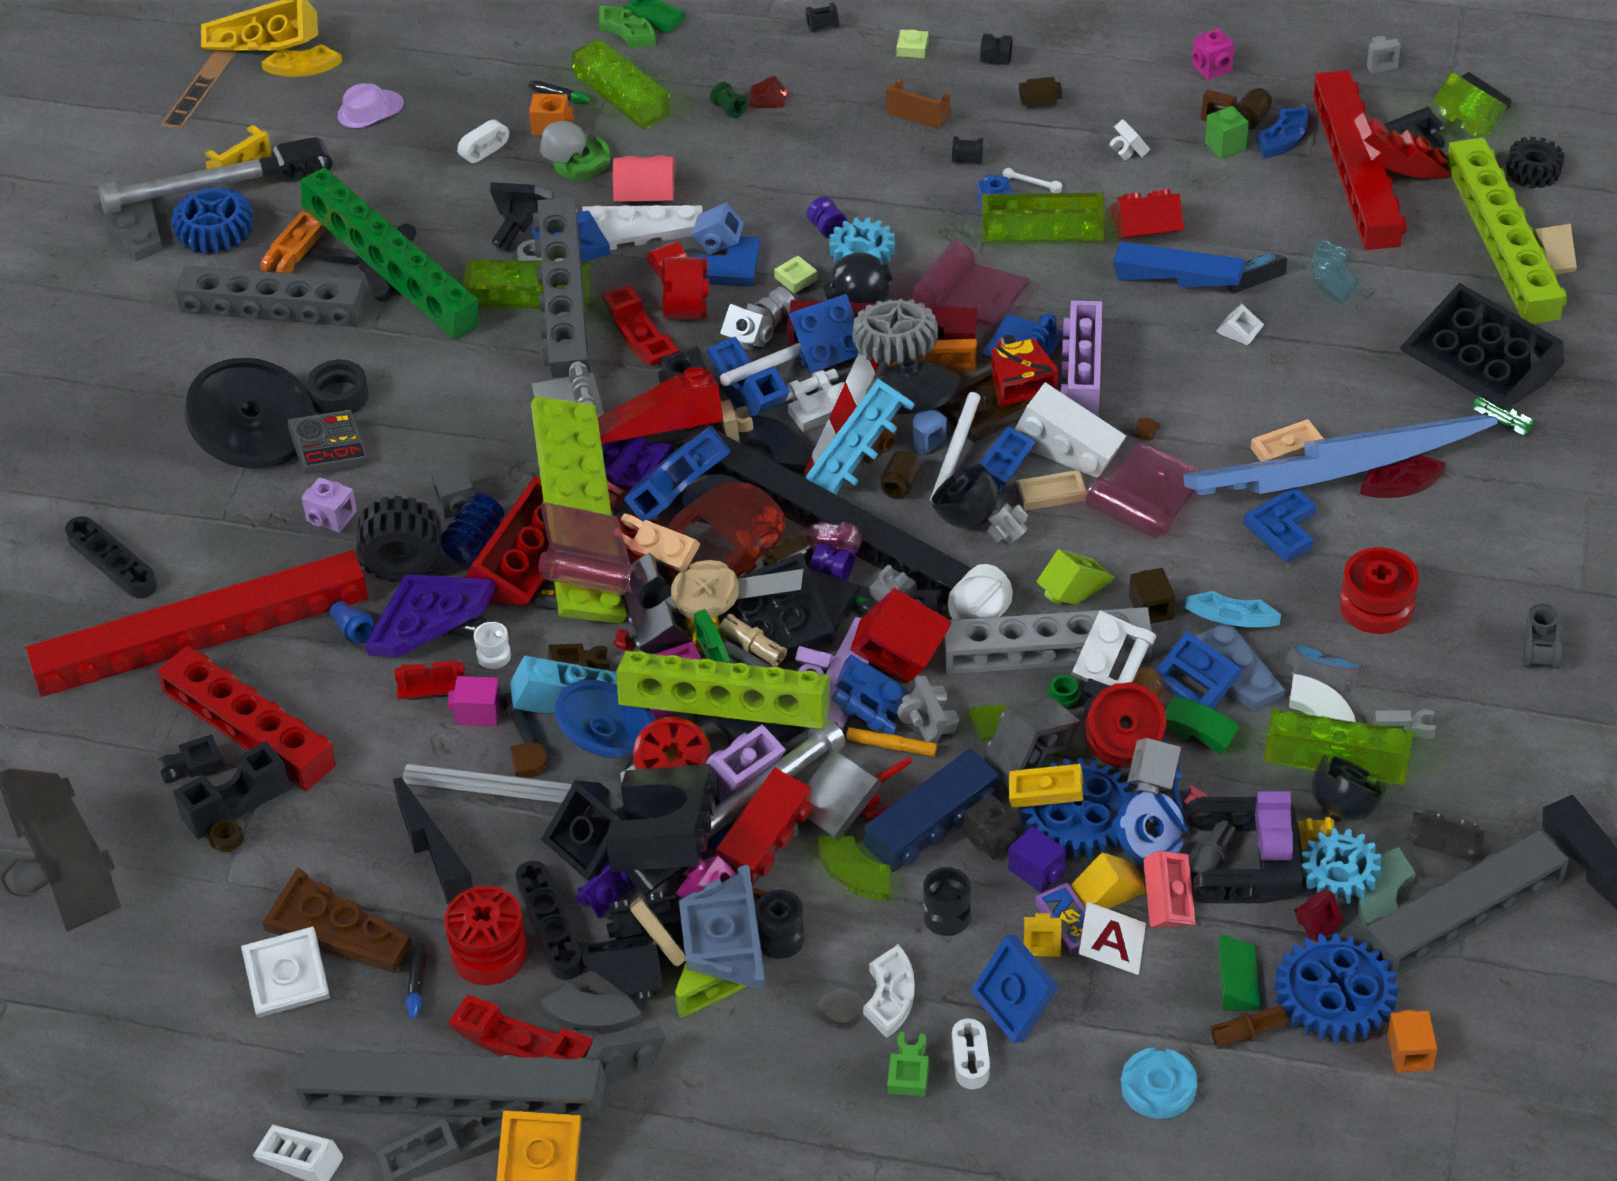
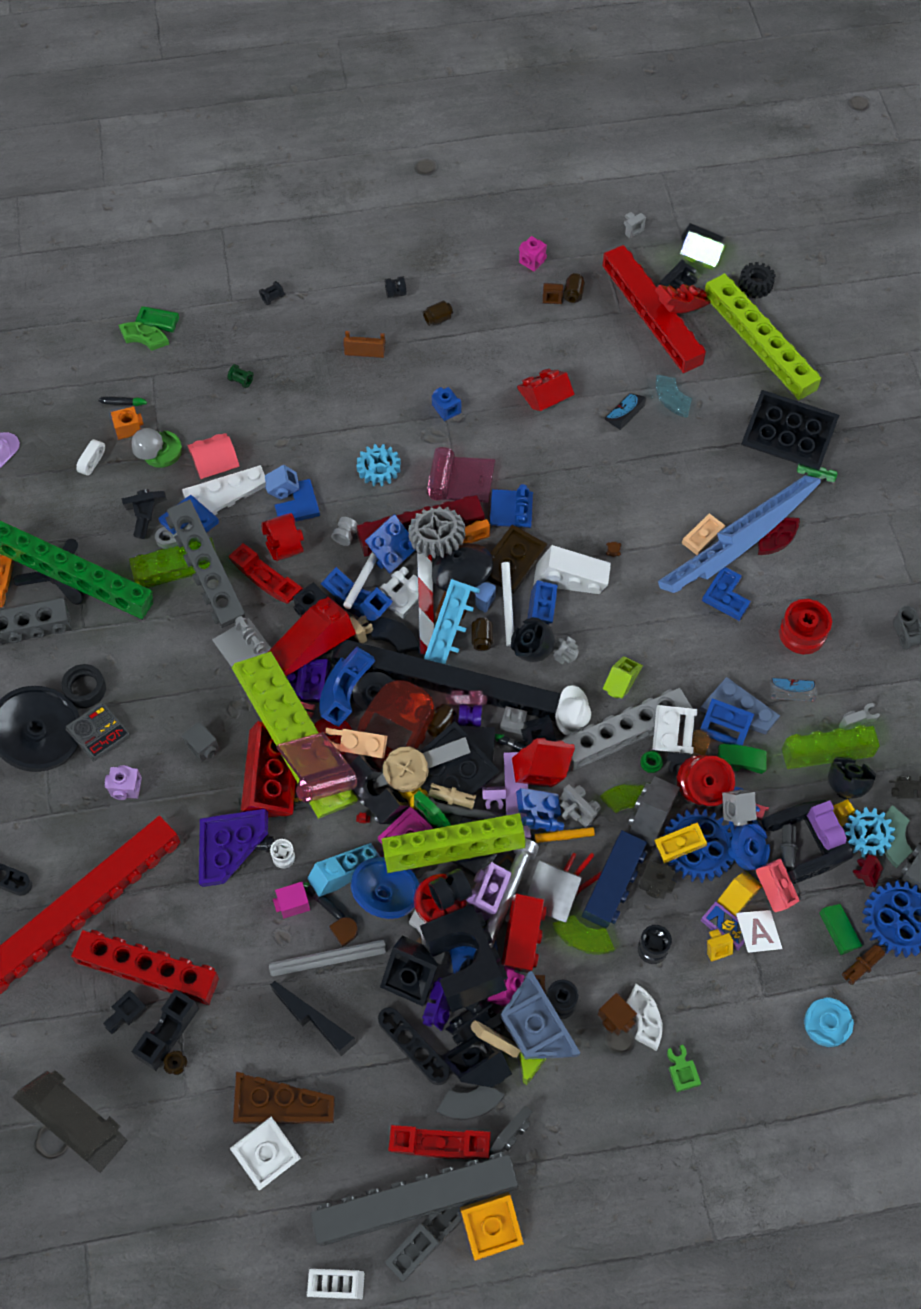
camera: 25 degrees left, 15 degrees up
blue cone [330,601,375,644] -> none
black tyre [356,496,441,582] -> none
red hinge [394,659,466,699] -> none
black piece [405,943,426,1019] -> none
clear blue piece [441,493,505,566] -> none
red wheel [444,886,528,986] -> none
dark brown plate [548,643,610,670] -> none
clear neon green brick [571,38,671,130] -> none
red brick [647,241,687,280] -> none
light grey brick [720,303,774,351] -> none
clear red slope [749,76,786,108] -> none
yellowish green plate [774,256,818,294] -> none
dark purple wheel [807,197,847,238] -> none
black brick [822,252,893,304] -> none
yellowish green plate [896,30,929,58] -> none
black bush [952,136,984,165] -> none
white beam [952,1018,990,1089] -> none
blue tile [970,935,1059,1043] -> none
clear neon green brick [982,193,1105,242] -> none
torso [991,335,1058,406] -> none
white hinge [1003,168,1062,193] -> none
dark purple brick [1008,826,1066,893] -> none
tan tile [1016,470,1088,511] -> none
lavender brick [1061,301,1102,417] -> none
clear pink door [1086,442,1200,538] -> none
white tile [1109,119,1150,161] -> none
blue slope [1113,242,1246,287] -> none
dark brown brick [1129,567,1176,624] -> none
medium azure tile [1185,591,1281,627] -> none
bright green brick [1205,106,1248,159] -> none
white slope [1216,304,1264,345] -> none
blue tile [1256,106,1309,159] -> none
white tile [1289,674,1357,744] -> none
tan slope [1534,224,1577,275] -> none
none -> black wheel [428,868,472,911]
none -> reddish brown brick [598,992,637,1036]

